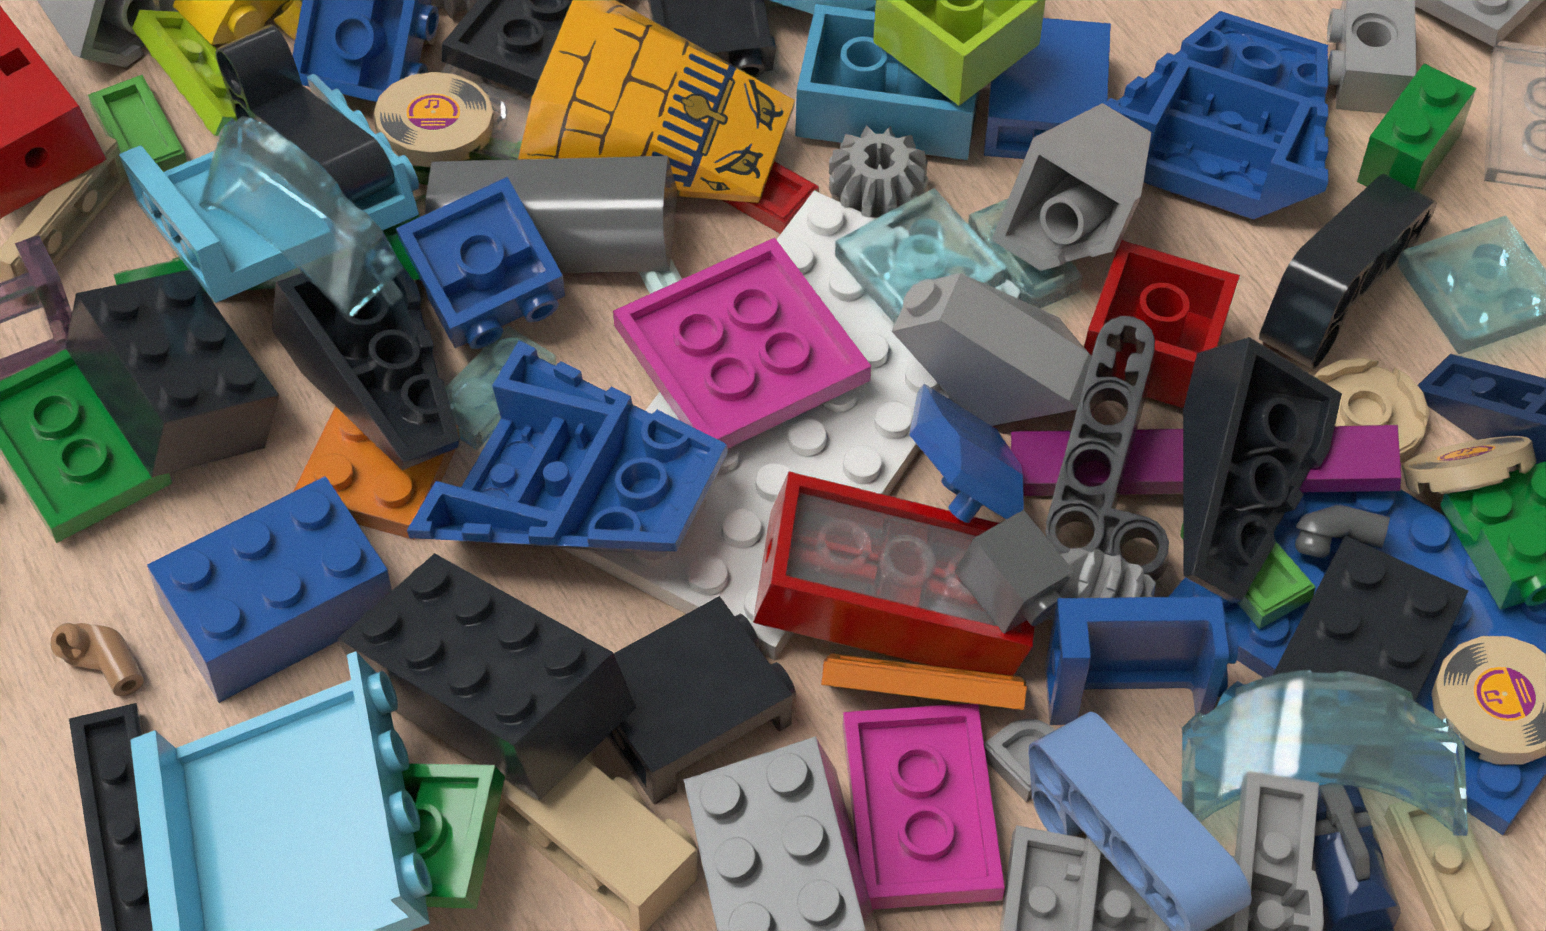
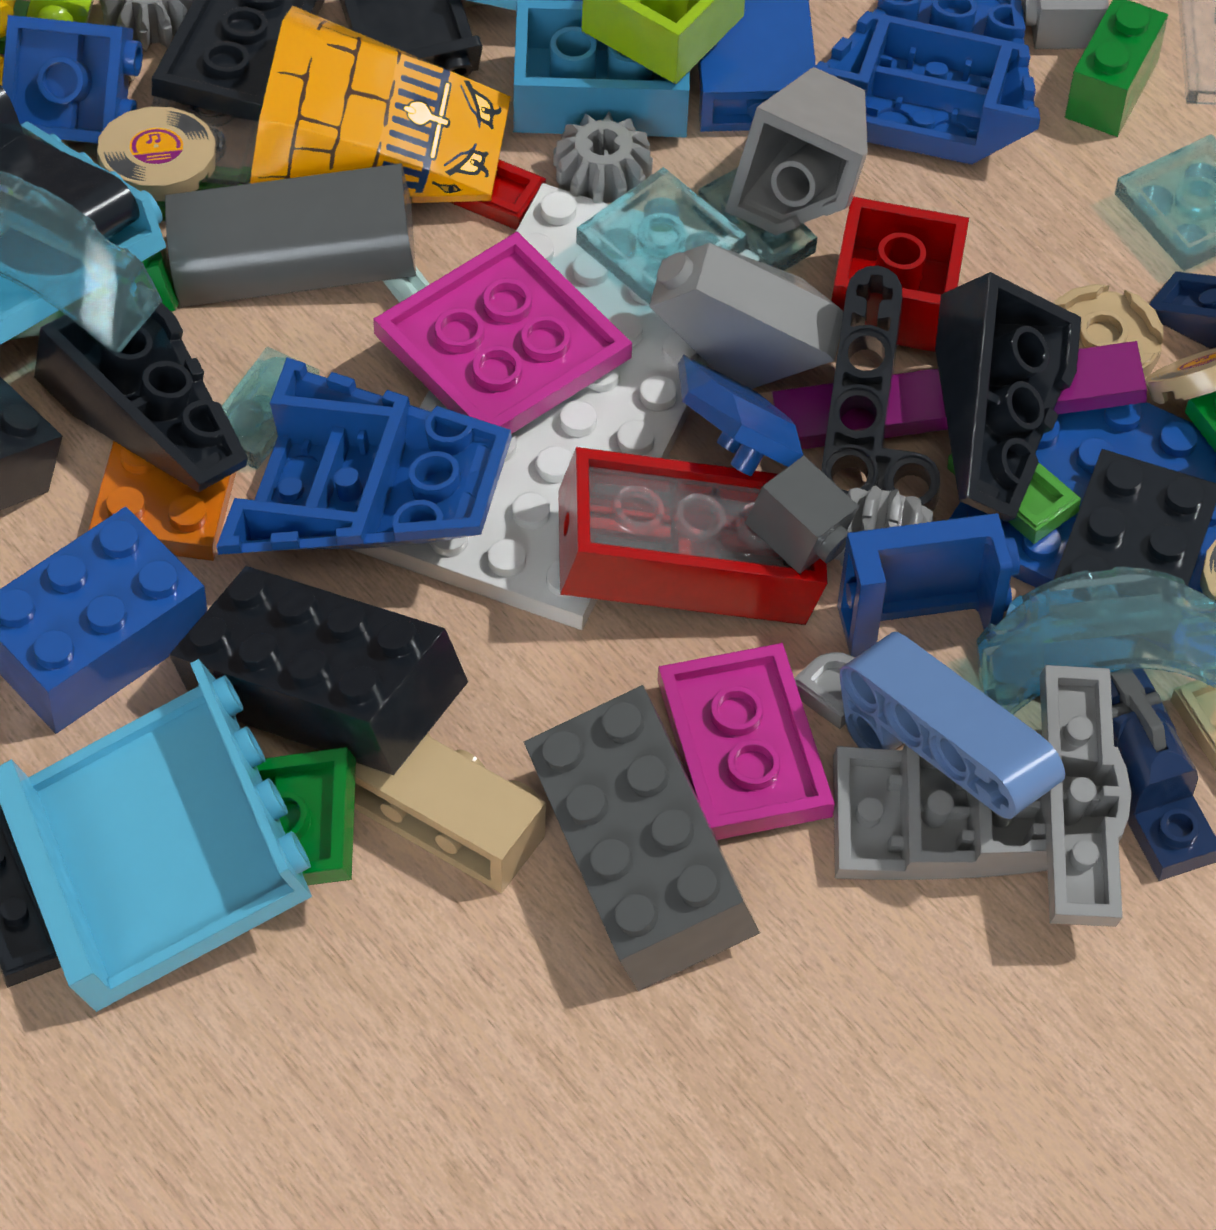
camera: 10 degrees left, 0 degrees up
blue plate [396,177,565,349] -> none
black panel [607,596,796,805] -> none
orange tile [821,653,1027,710] -> none
black beam [1259,173,1437,370] -> none
dark grey arm [1295,505,1390,558] -> none

